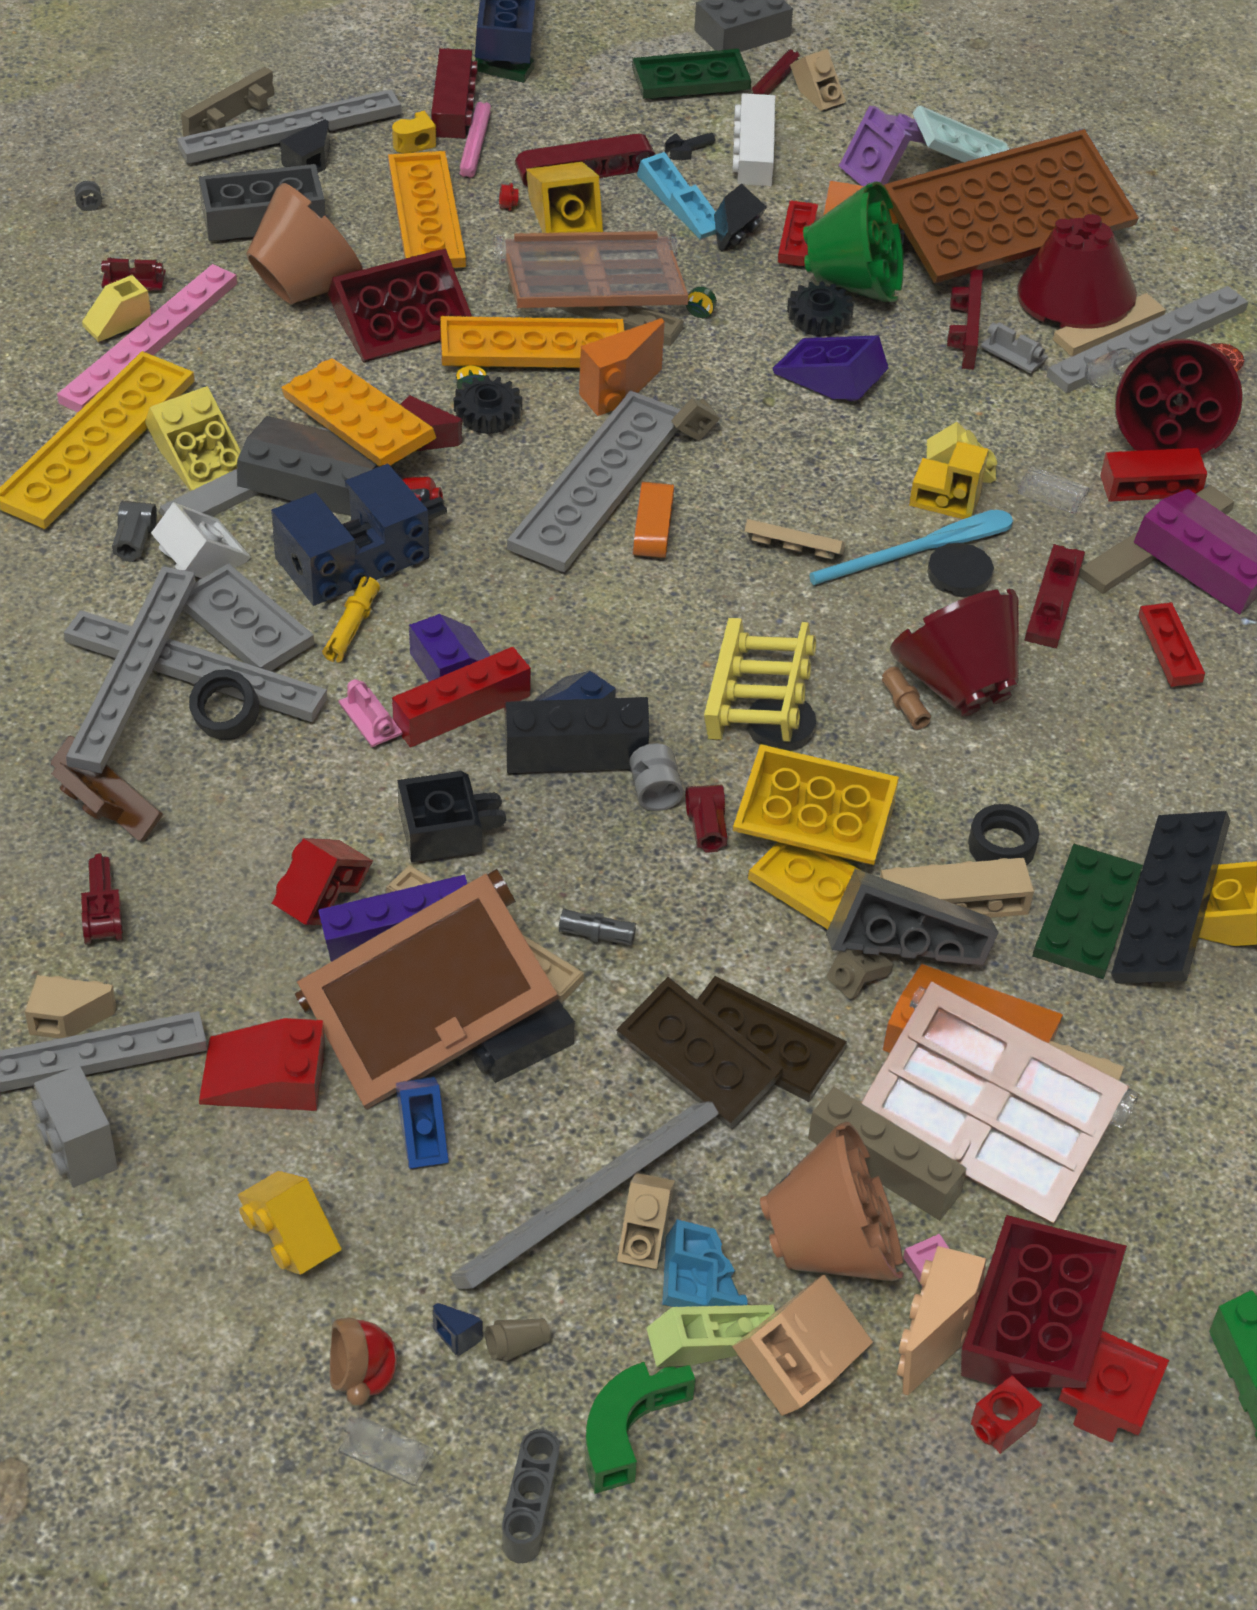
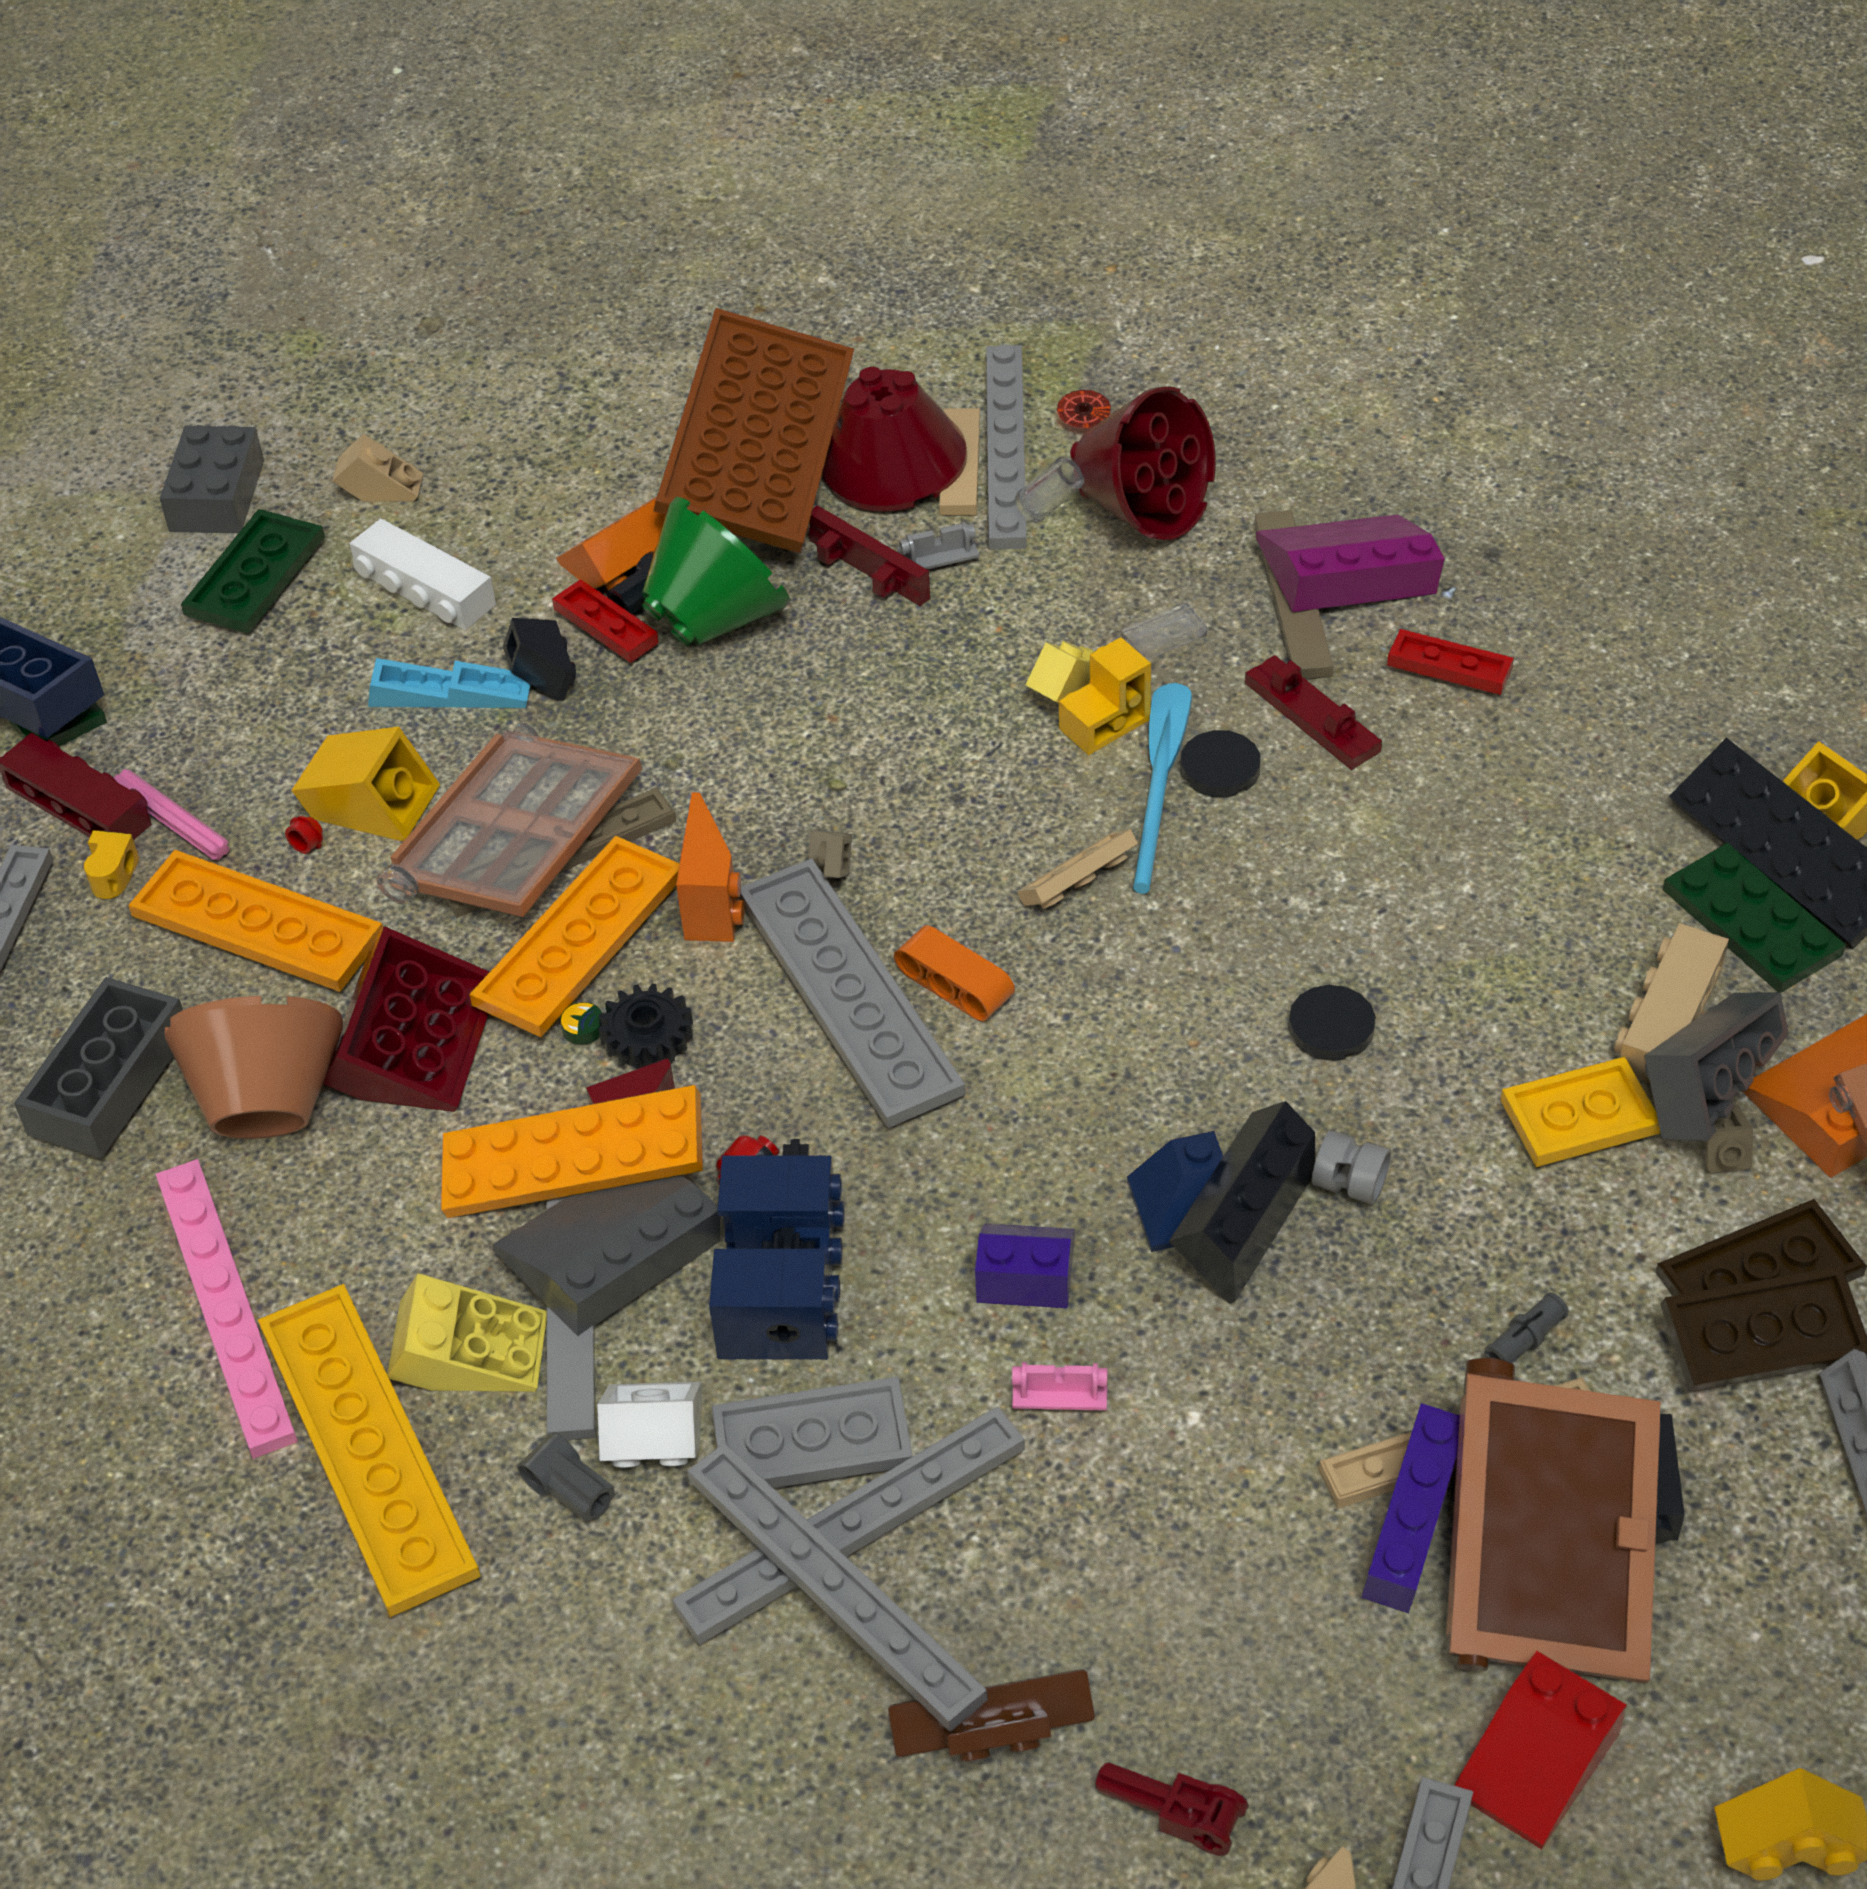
camera: 50 degrees left, 0 degrees up
light yellow slope [82,275,151,342] -> none
dark red hinge [101,257,166,291] -> none
black tyre [189,669,260,740] -> none
red brick [271,838,373,925] -> none
black slope [280,119,330,173] -> none
yellow pin [322,577,380,663] -> none
red brick [392,647,531,748] -> none
blue slope [396,1077,449,1169] -> none
black hinge [397,771,507,862] -> none
dark red beam [515,134,656,187] -> none
black bar [665,132,715,160] -> none
tile [685,286,717,318] -> none
dark red piece [685,784,728,853] -> none
light yellow fence [704,618,816,742] -> none
yellow slope [733,744,899,865] -> none
dark red axle [752,49,800,95] -> none
dark purple slope [772,335,889,401] -> none
black gear [787,281,854,336] -> none
medium lavender bracket [839,105,926,186] -> none
medium nougat pin [882,667,931,730] -> none
dark red cone [890,589,1019,717] -> none
light aqua tile [913,106,1010,162] -> none
black tyre [968,804,1039,866] -> none
red brick [1100,448,1207,502] -> none

